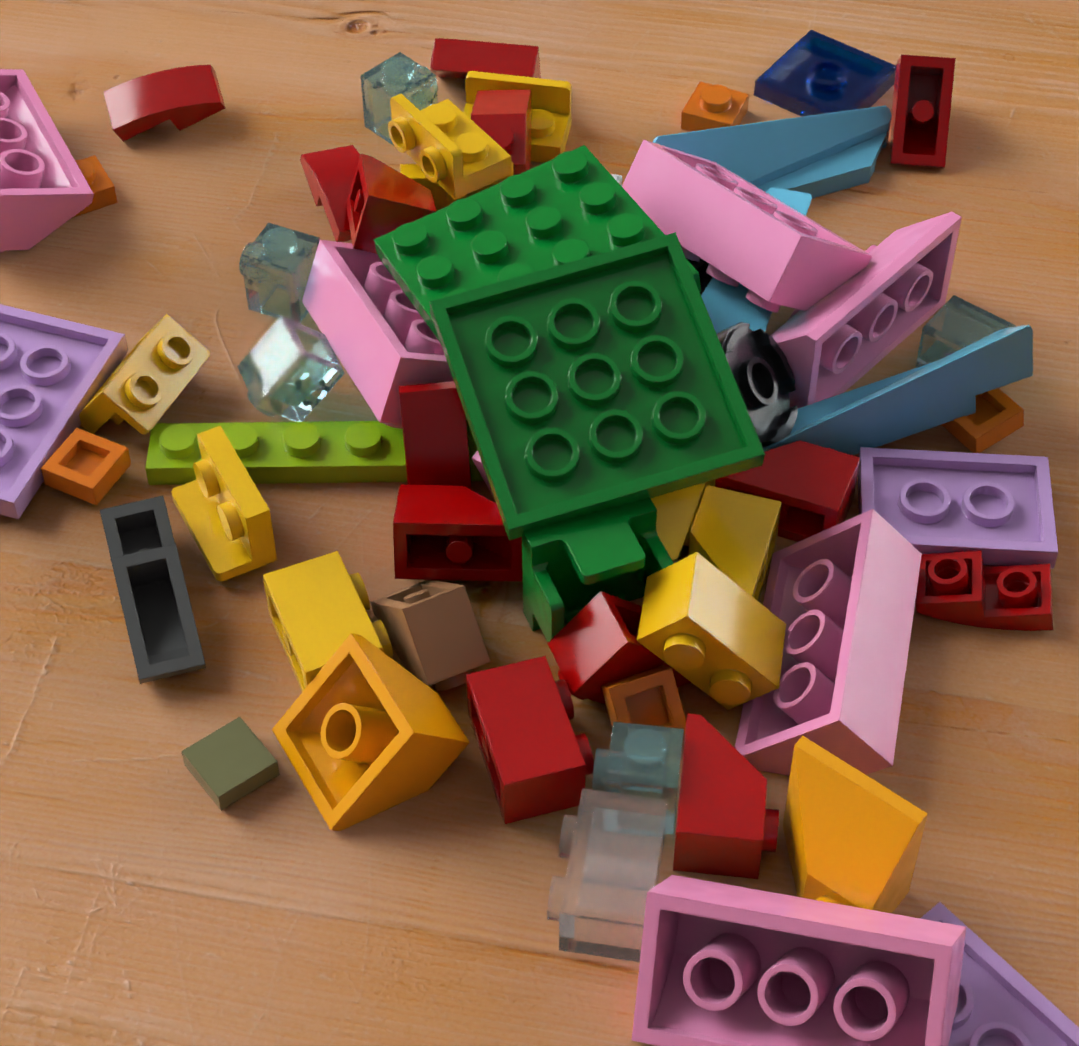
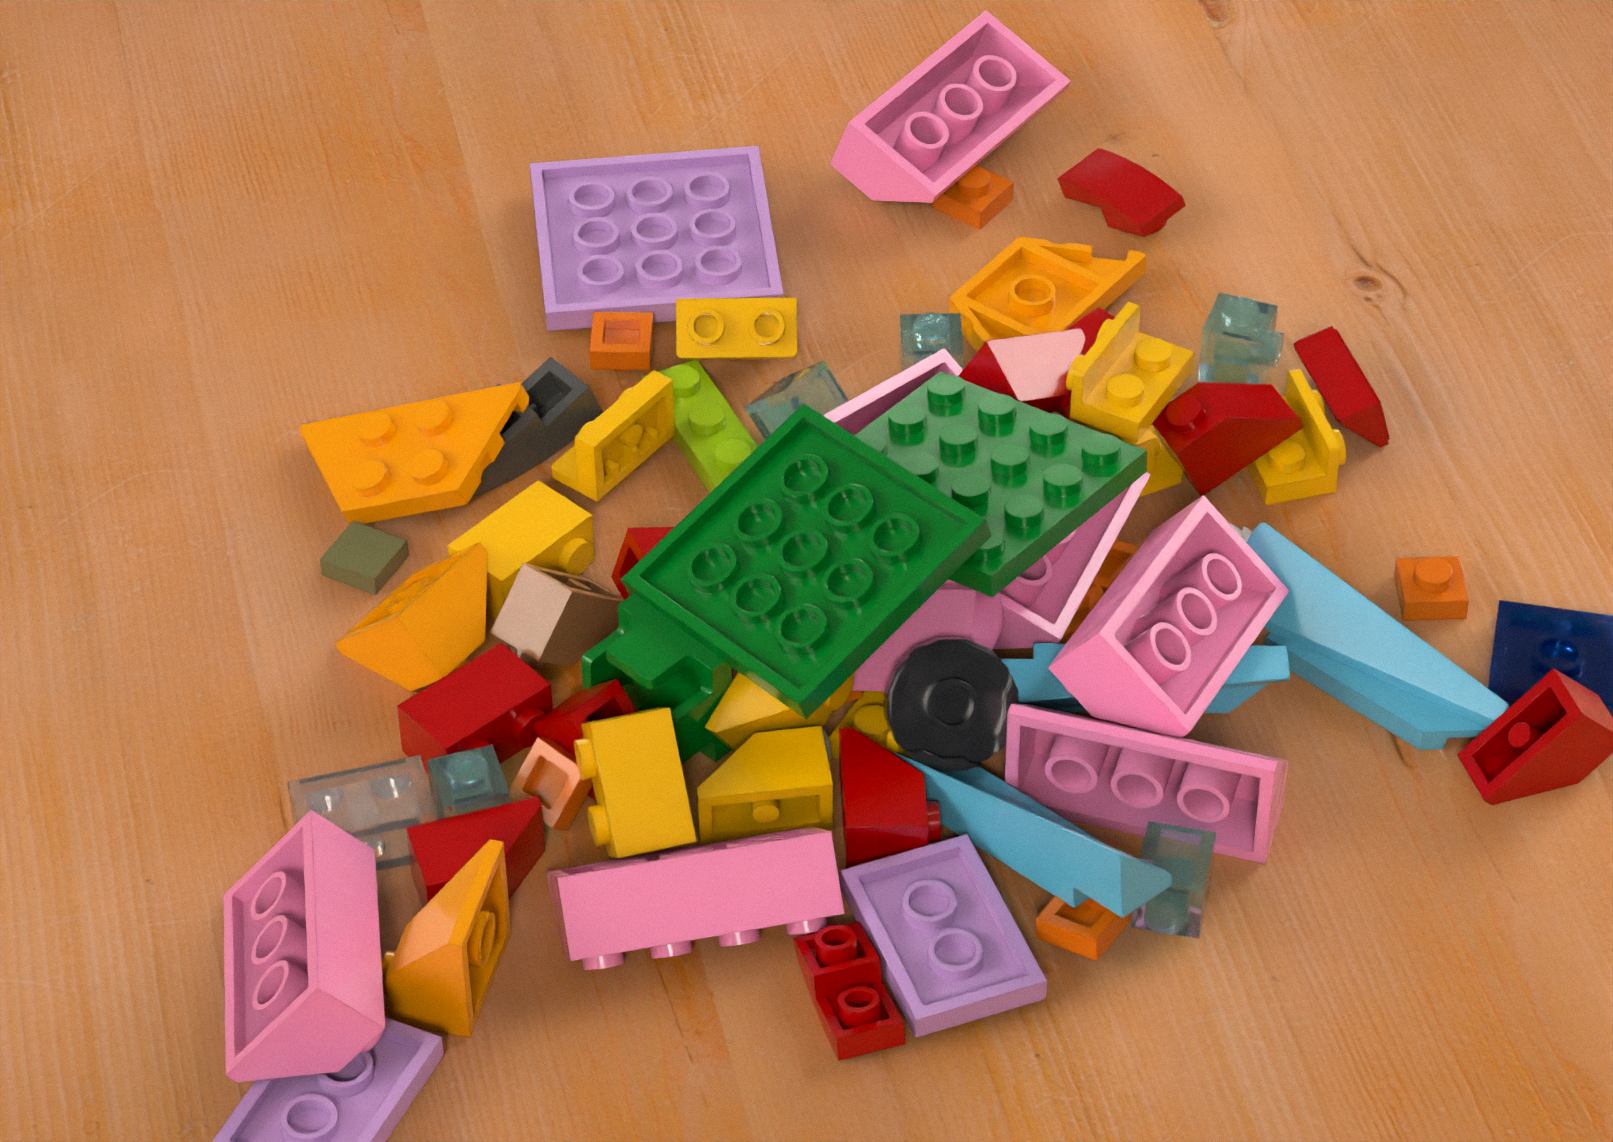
camera: 65 degrees right, 5 degrees down
none -> light orange wing [300,382,529,524]
none -> light orange wing [949,236,1147,352]

